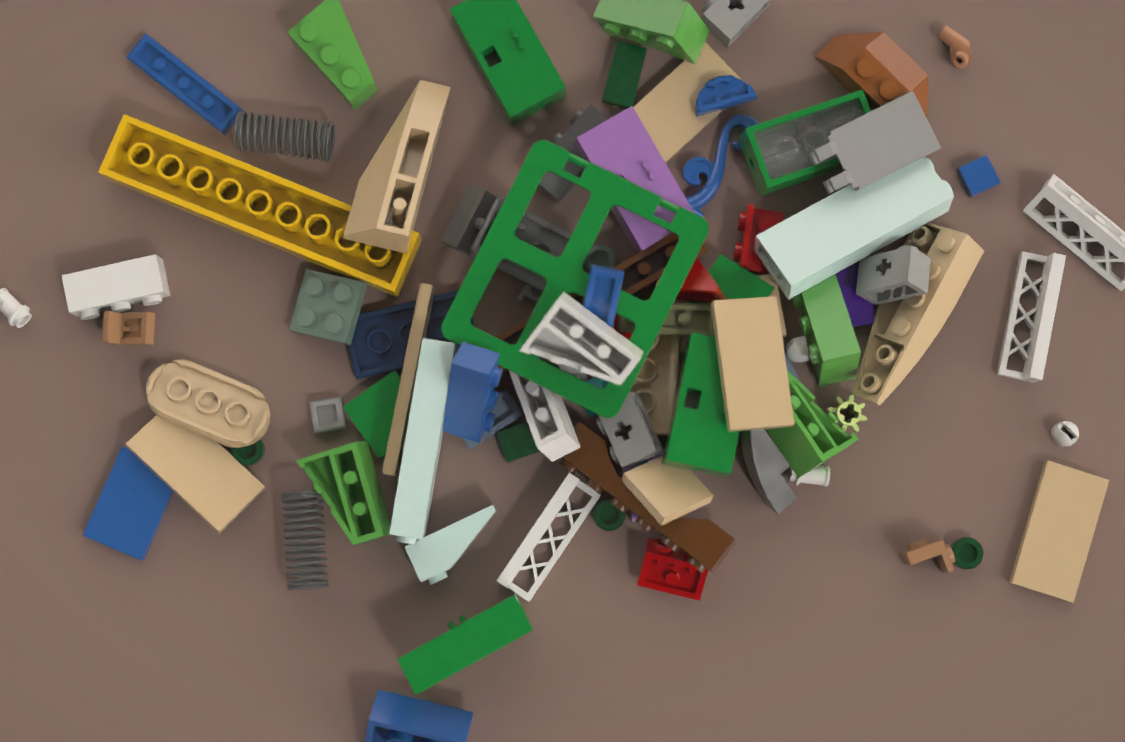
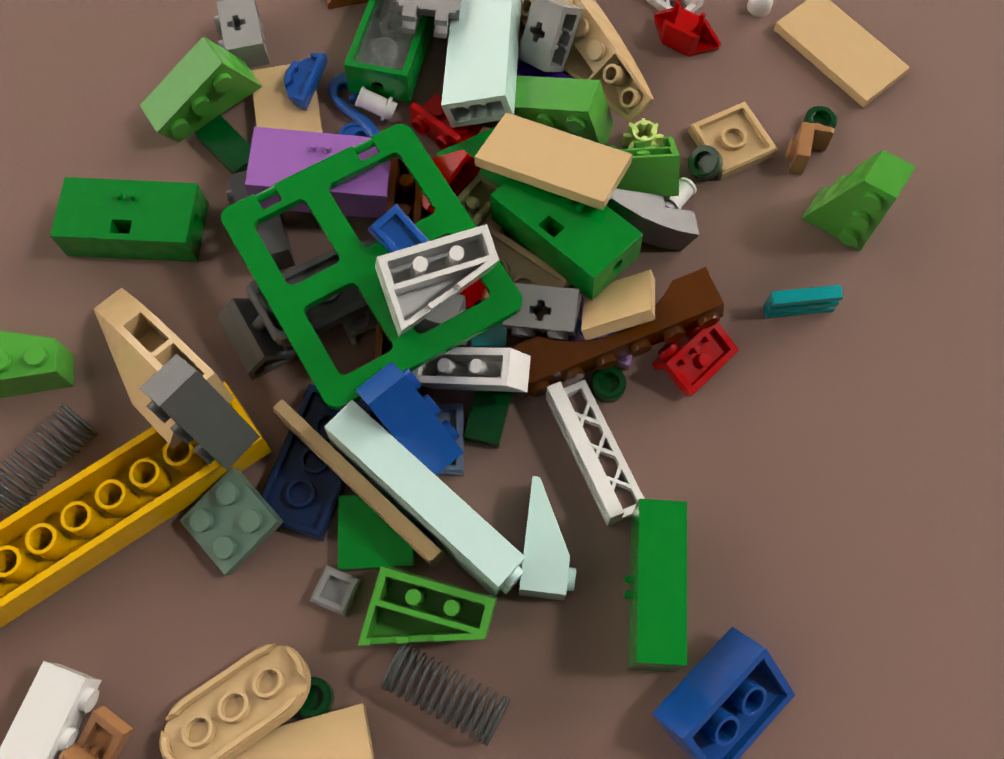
camera: 55 degrees left, 15 degrees down
none -> dark grey brick [140,354,260,470]
none -> white pin [355,86,398,121]
none -> red piece [653,1,721,57]
none -> tan tile [688,101,778,181]
none -> dark green tile [688,145,723,180]
none -> teal tile [763,285,843,319]
none -> bright green wedge [801,150,916,251]

